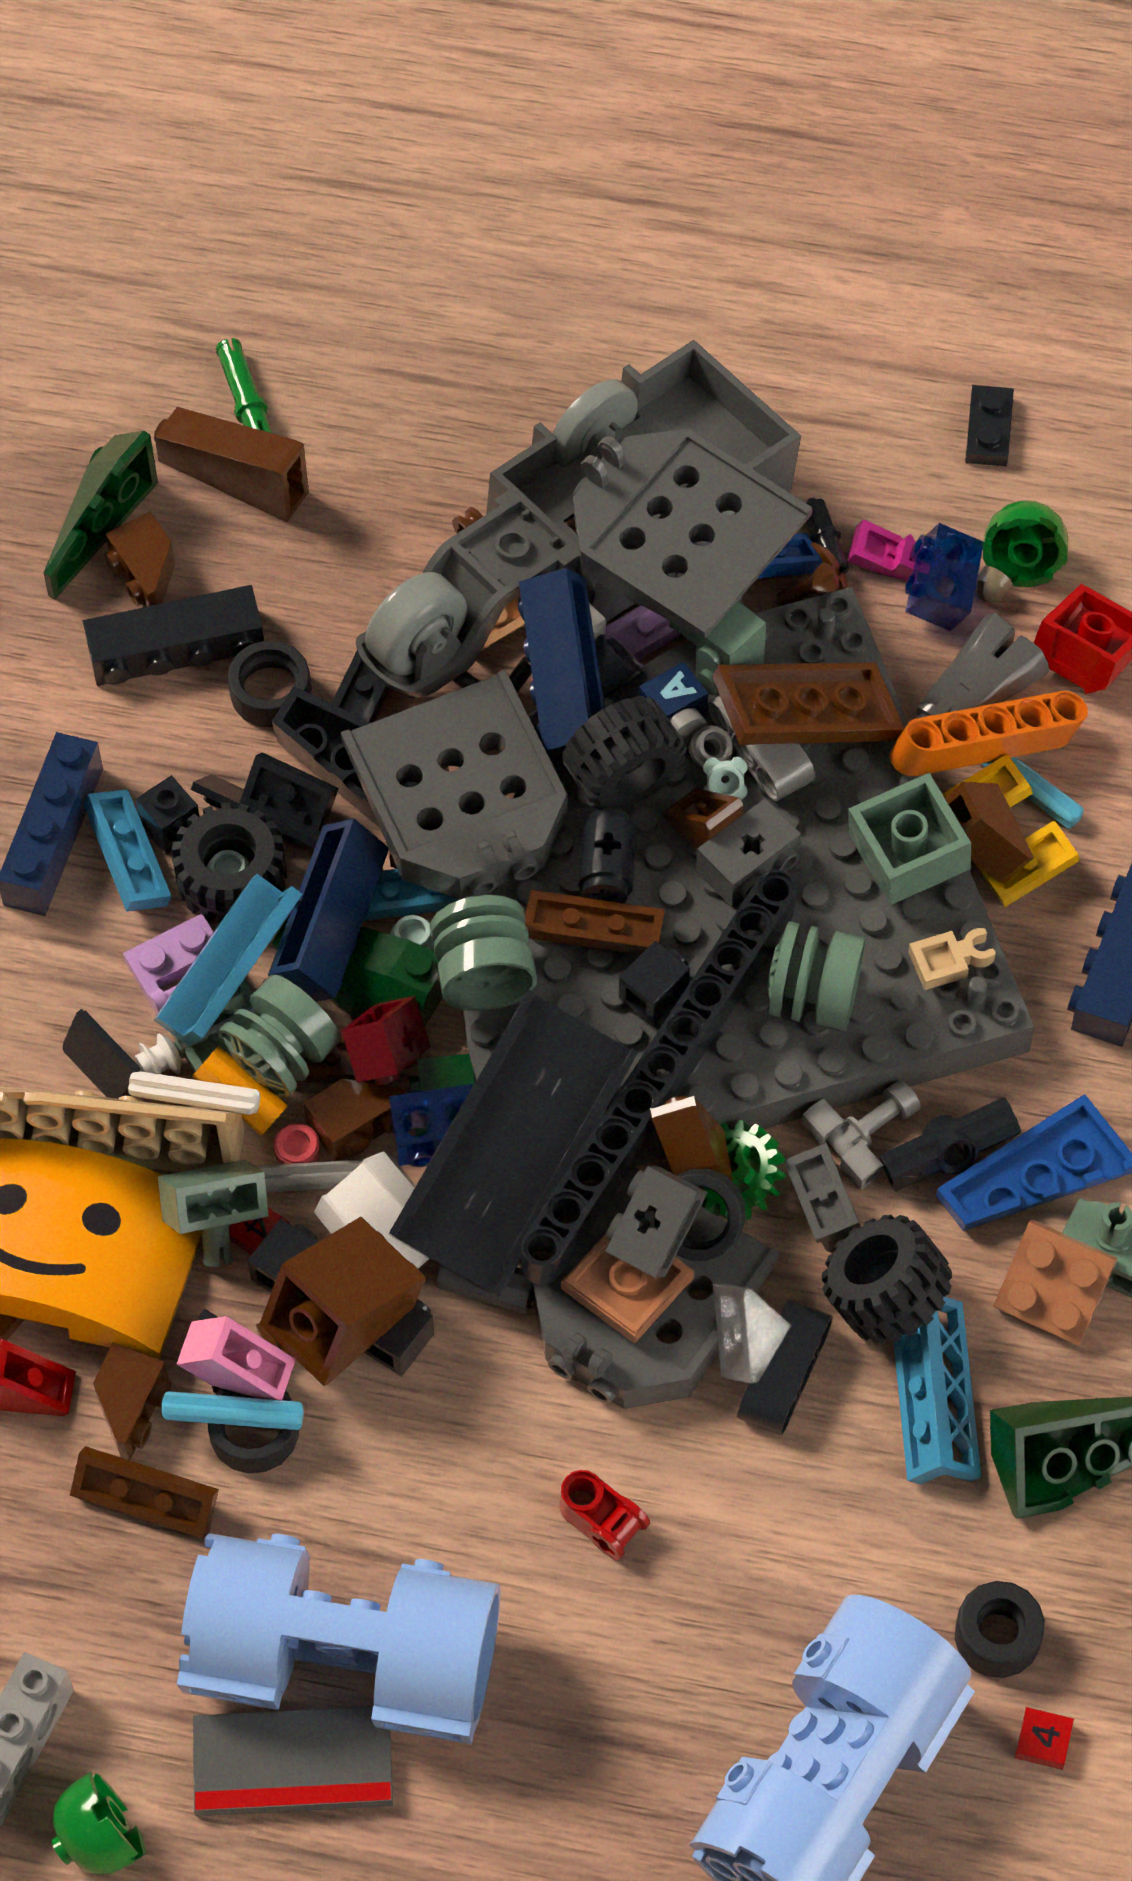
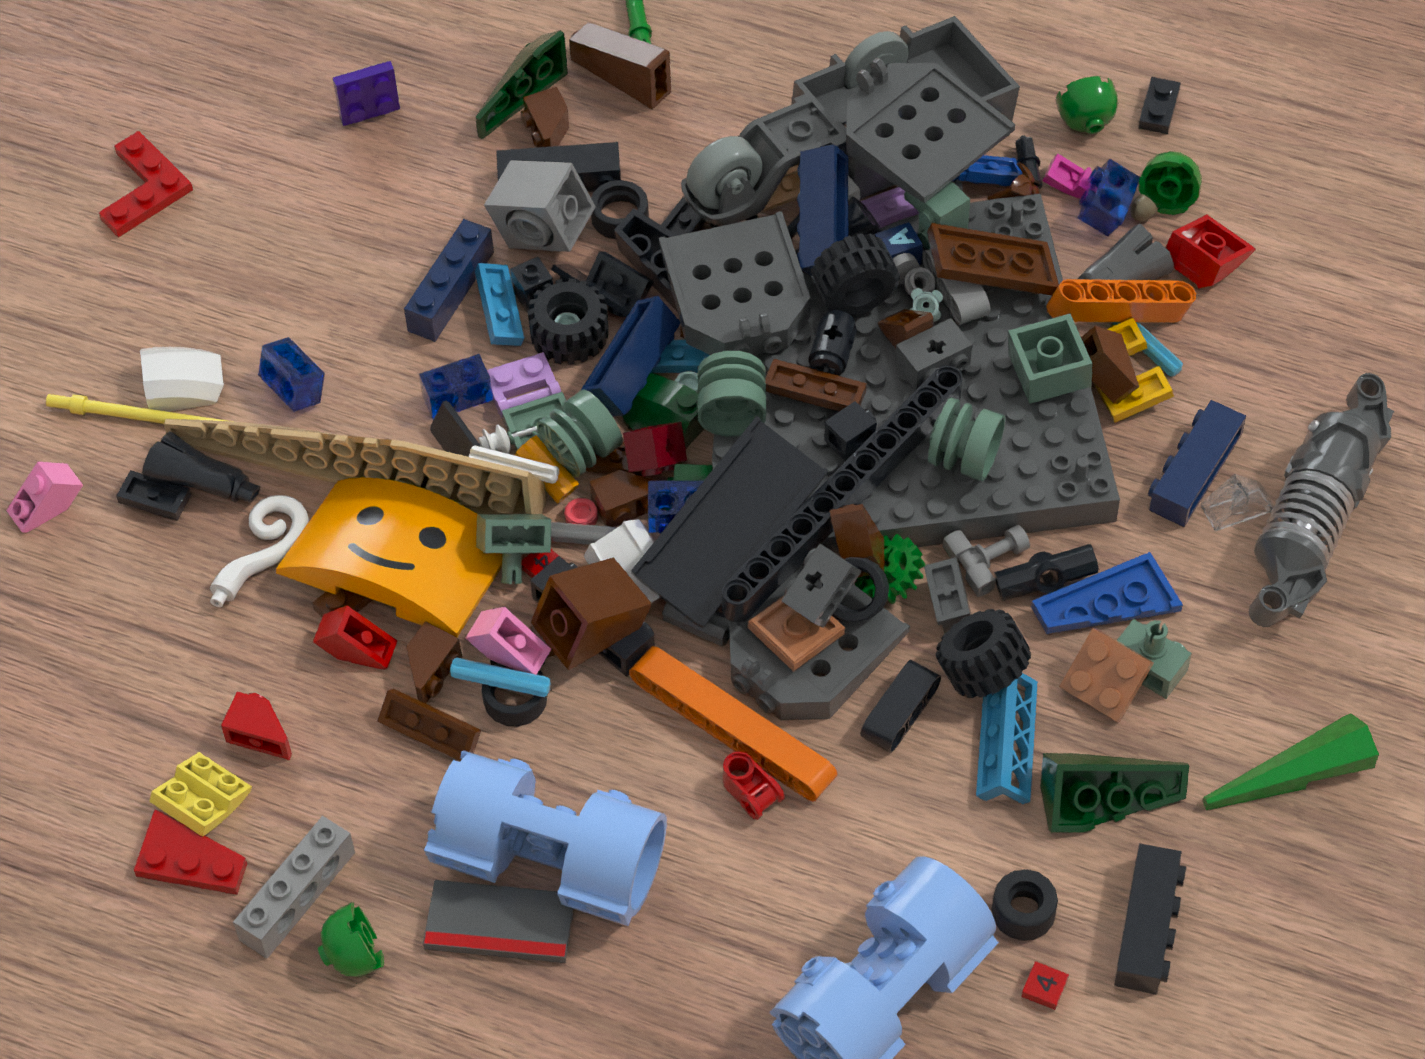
camera: 10 degrees right, 5 degrees down
dark azure fence [153,874,302,1047] -> none
clear slope [713,1283,791,1384] -> none
tan plate [908,928,996,990] -> none
none -> clear blue brick [419,354,493,420]
none -> light grey brick [484,160,596,252]
none -> orange beam [629,646,838,802]
none -> green cylinder [1055,76,1118,134]

